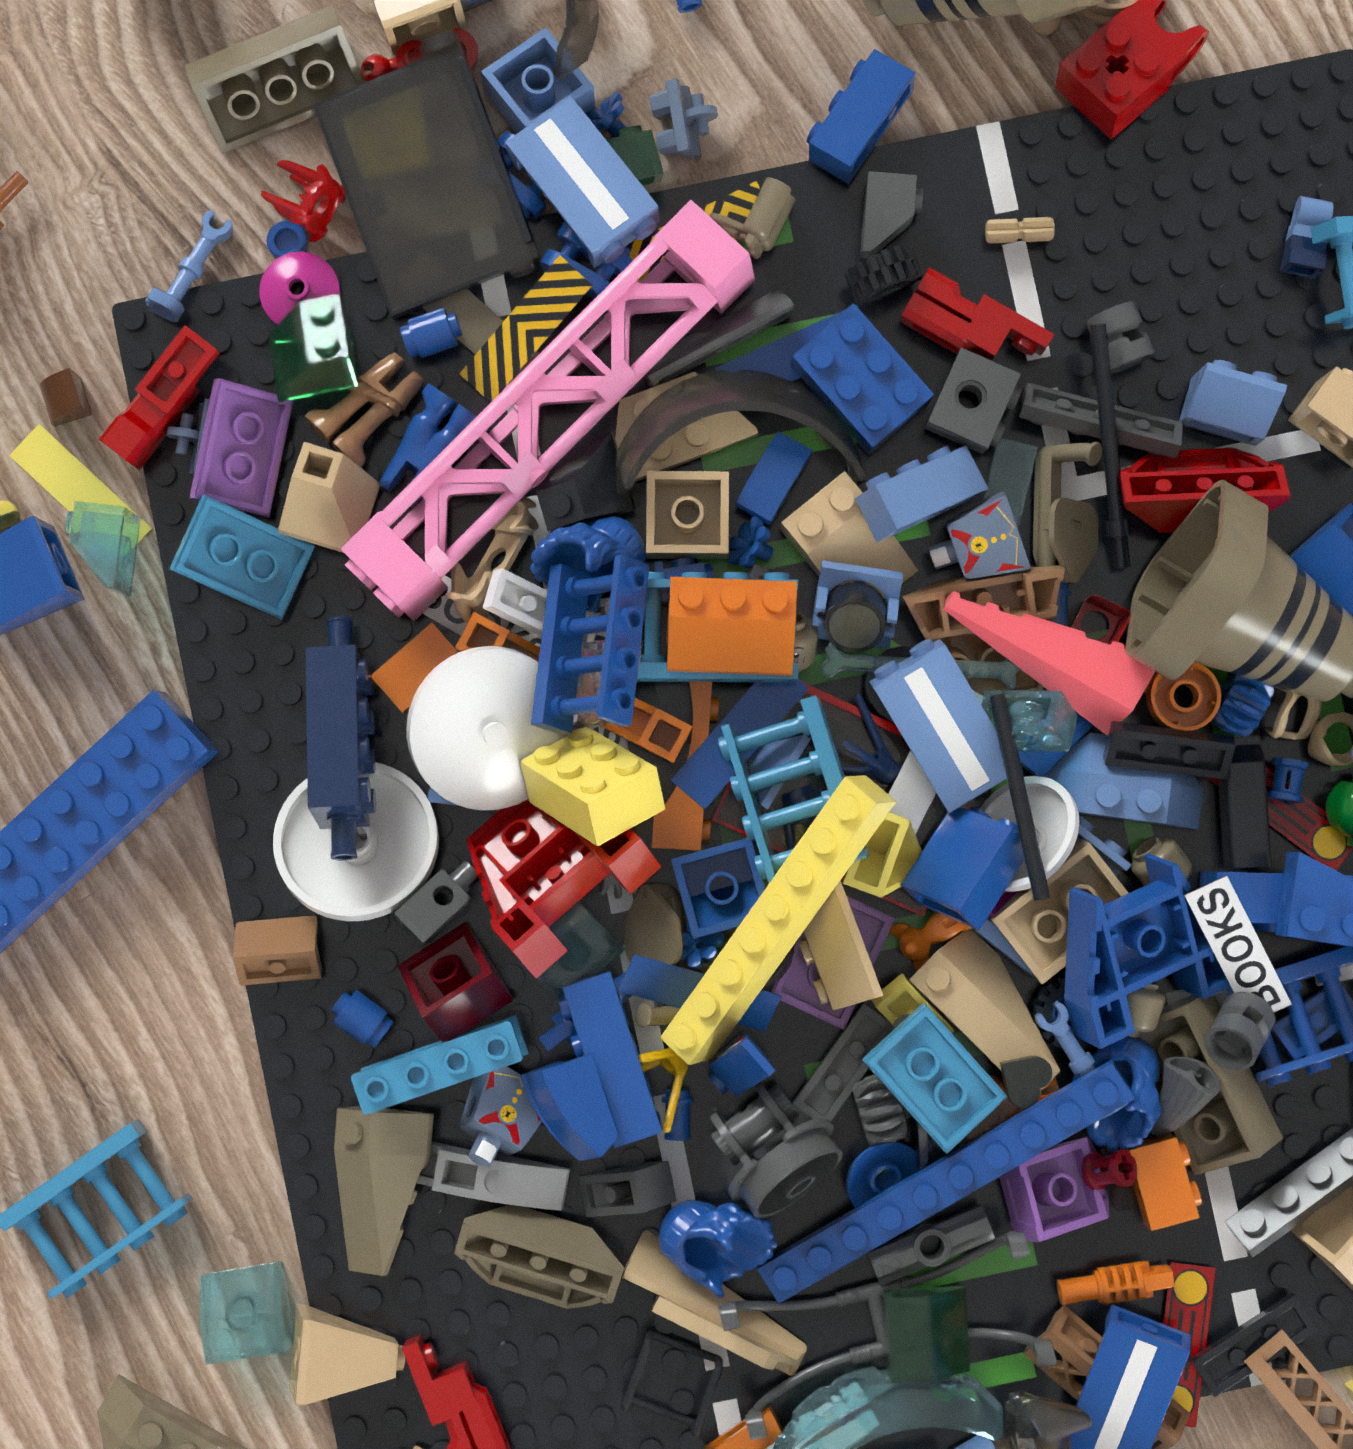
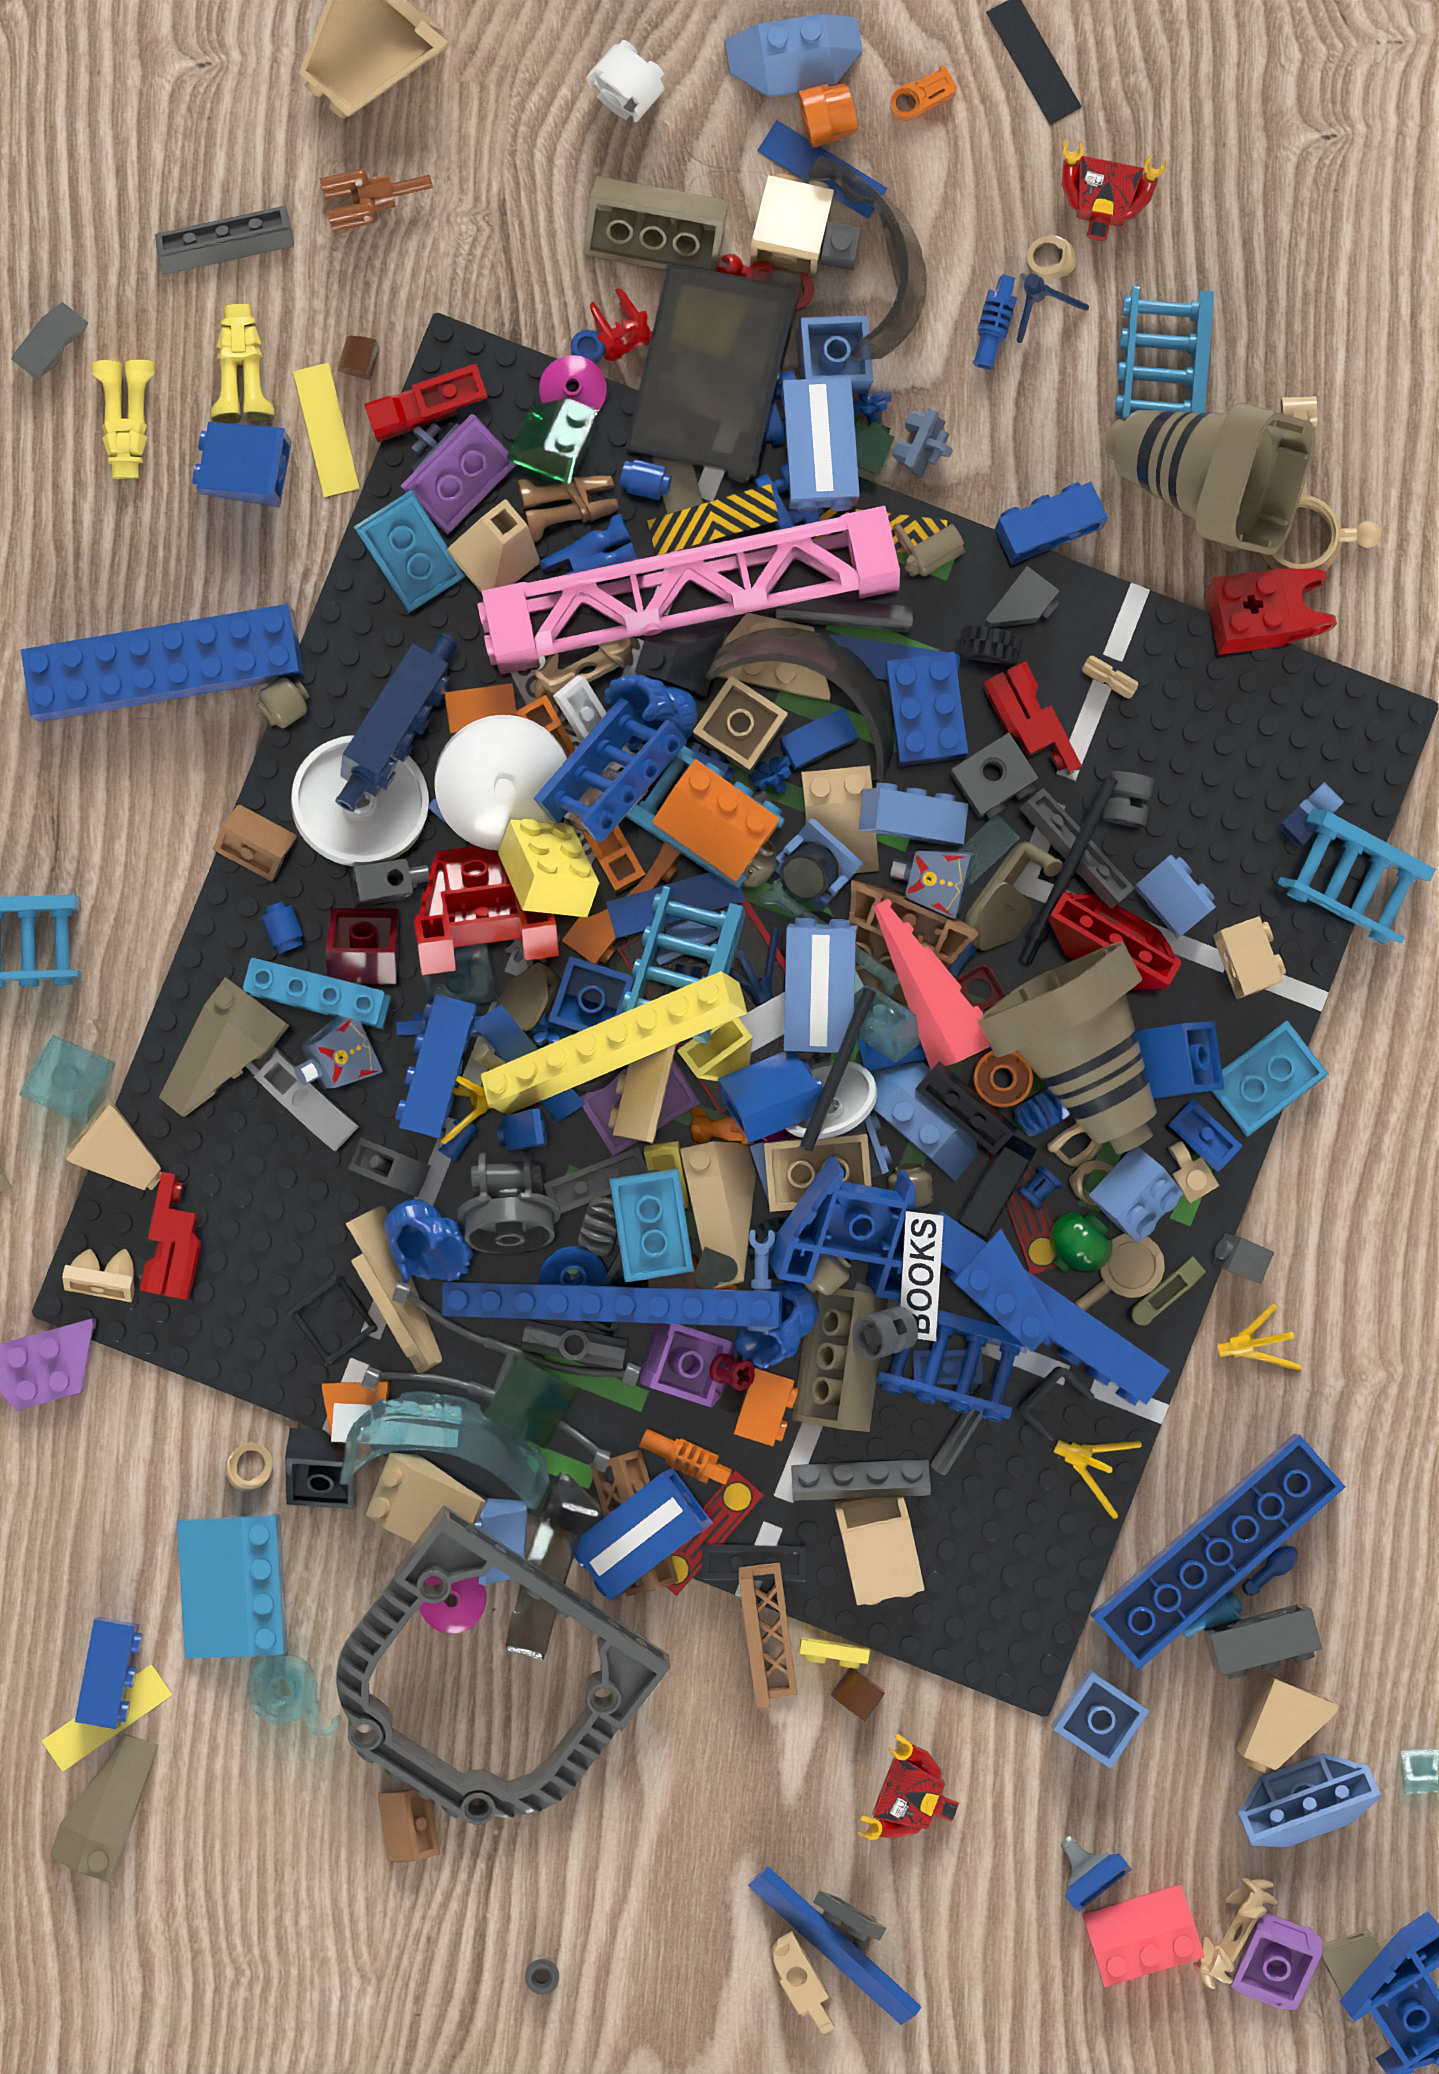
camera: 35 degrees right, 0 degrees up
clear light blue slope [65,501,141,597] -> none
medium blue piece [145,210,233,322] -> none
dark tan wedge [454,1205,624,1309] -> none
blue slope [520,1054,618,1161] -> none
dark grey piece [1150,1056,1221,1137] -> none
none -> dark tan head [256,677,309,728]

